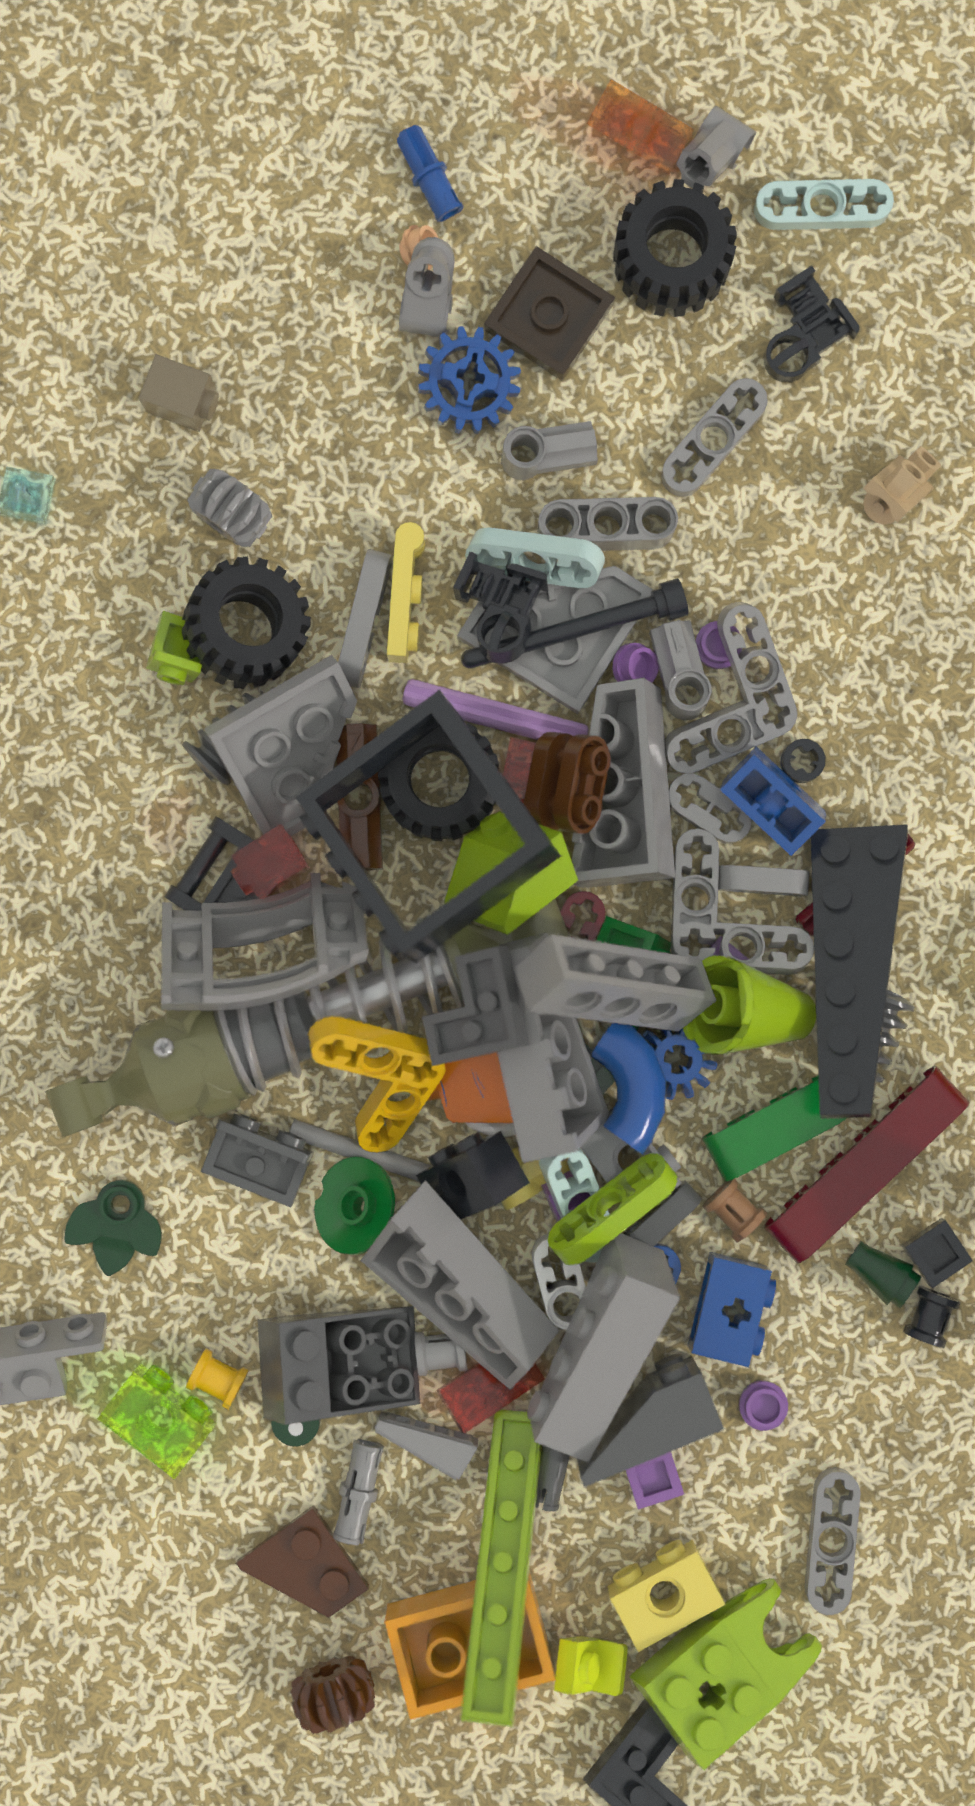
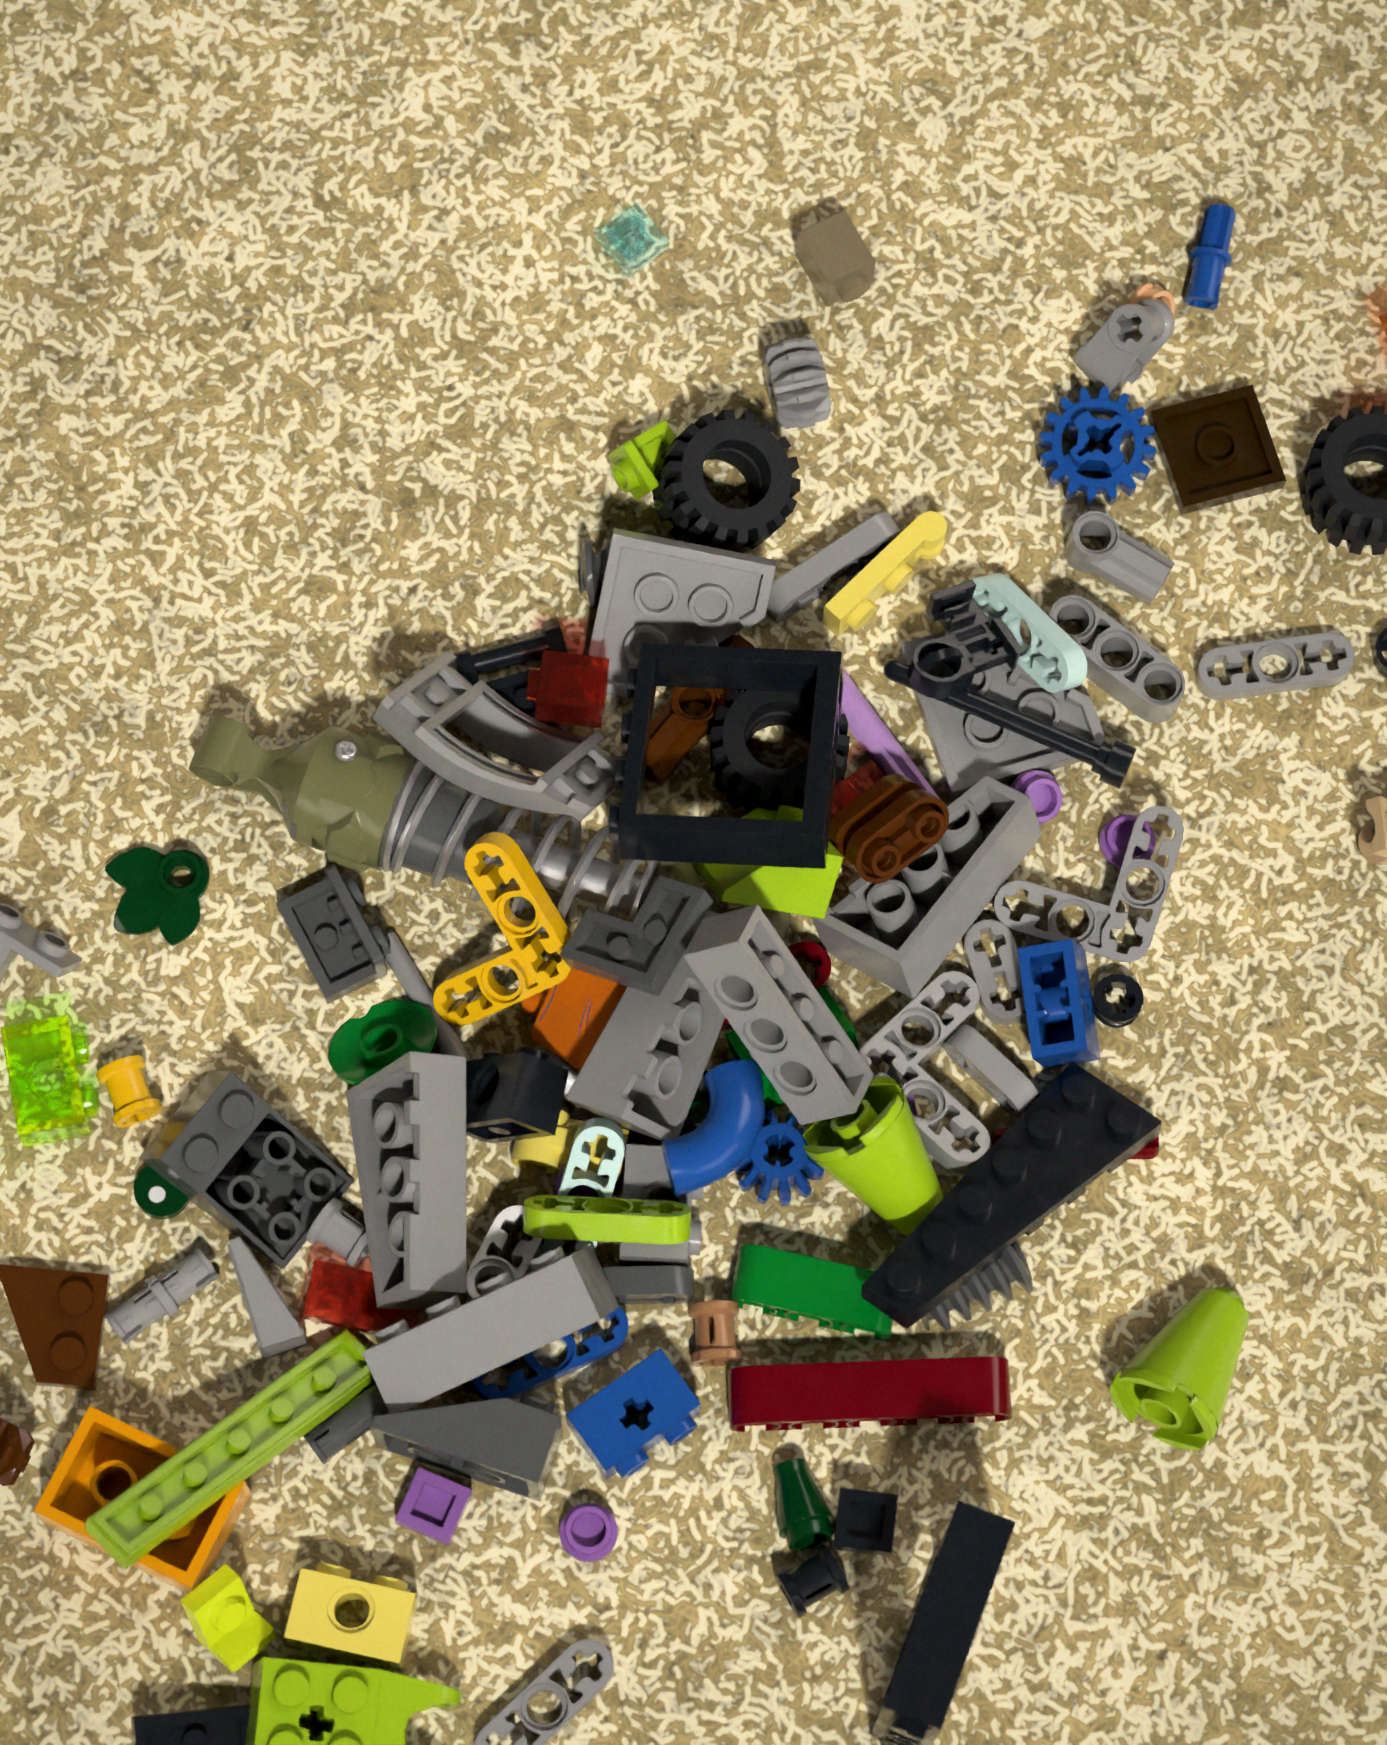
camera: 35 degrees right, 15 degrees down
light grey piece [649,620,712,721] -> none

